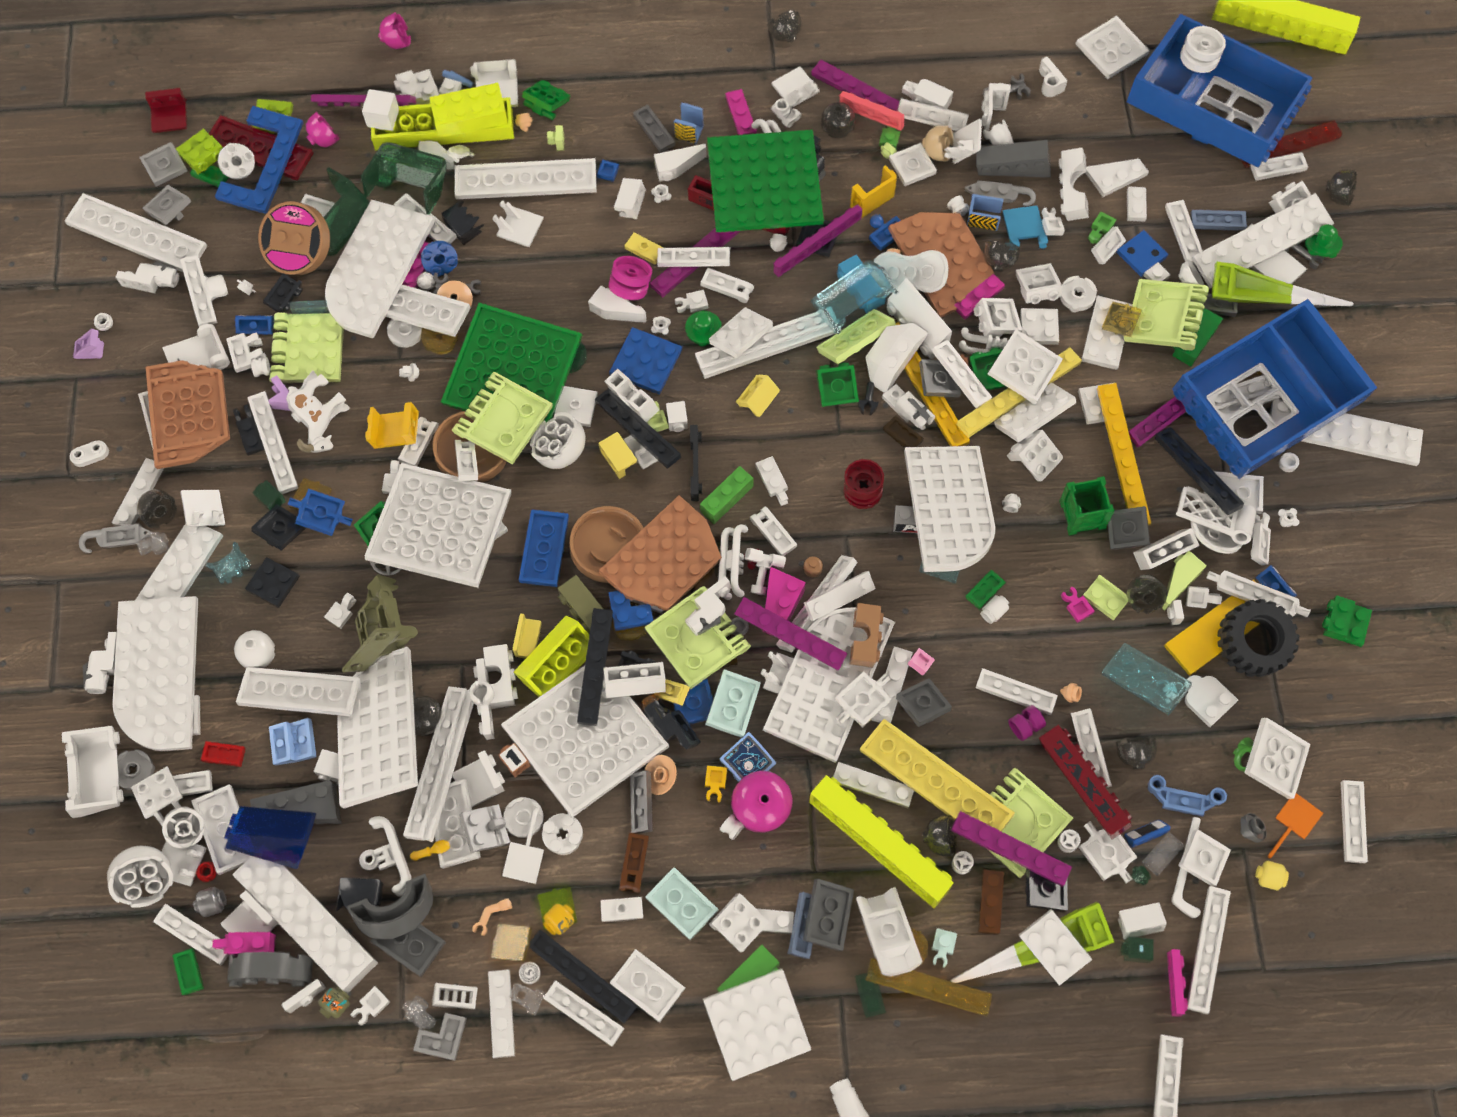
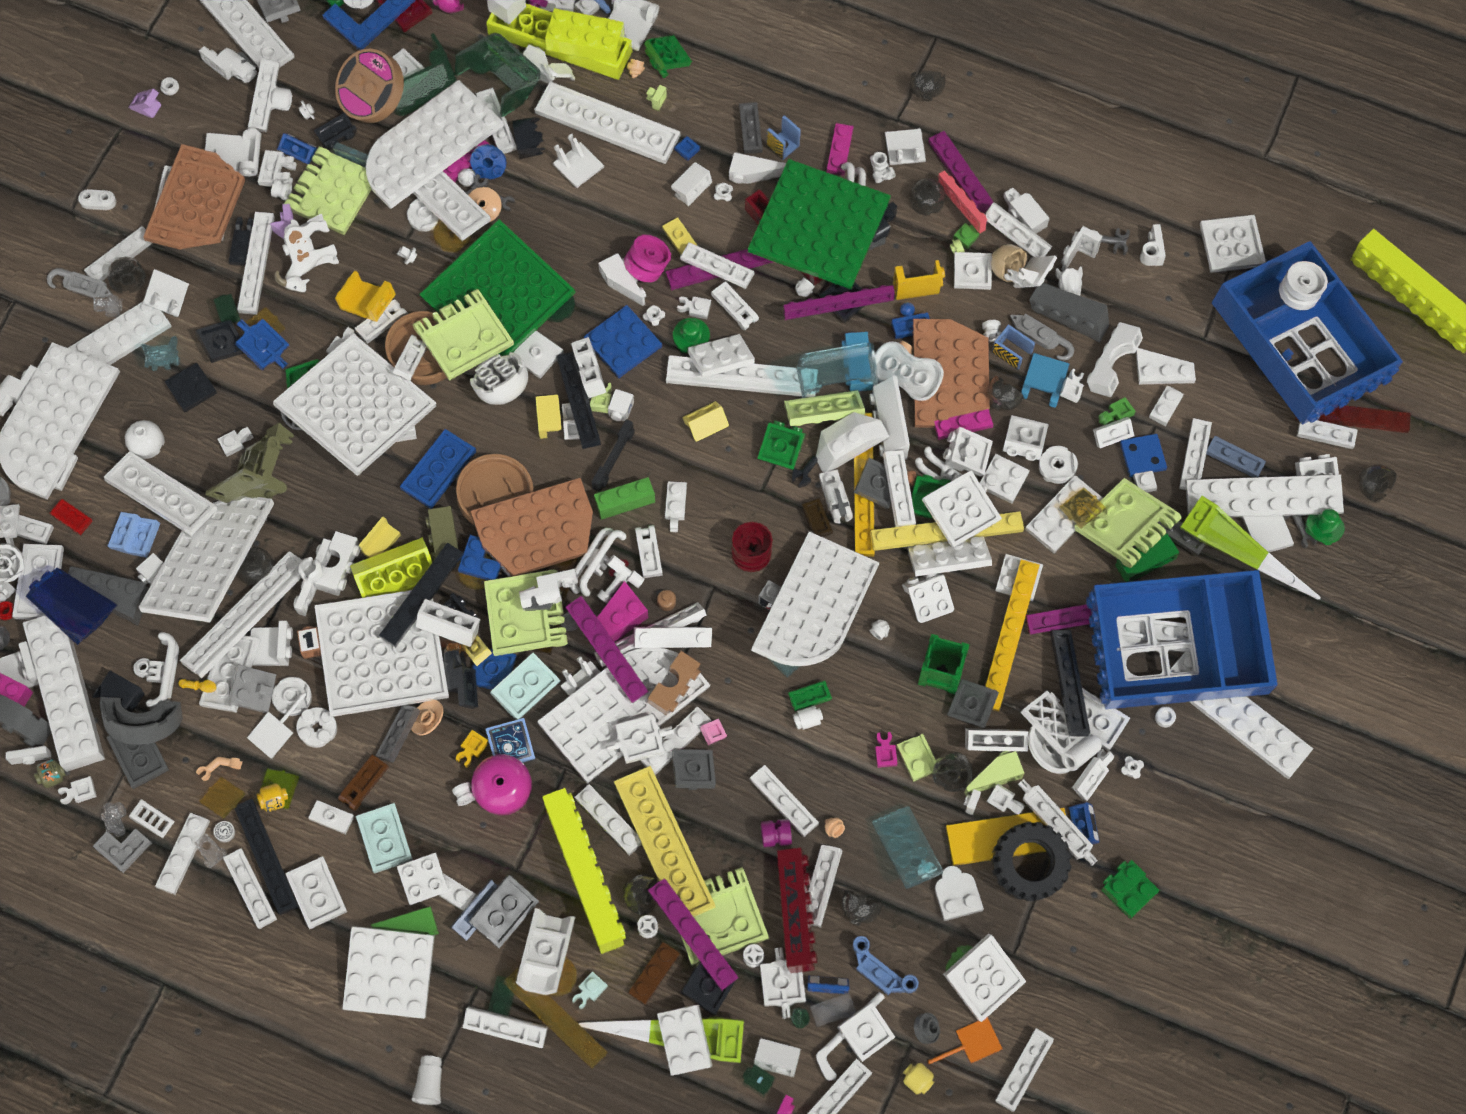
camera: 25 degrees right, 0 degrees up
white piece [1178,260,1204,285] -> none
none -> white plate [462,1006,548,1048]

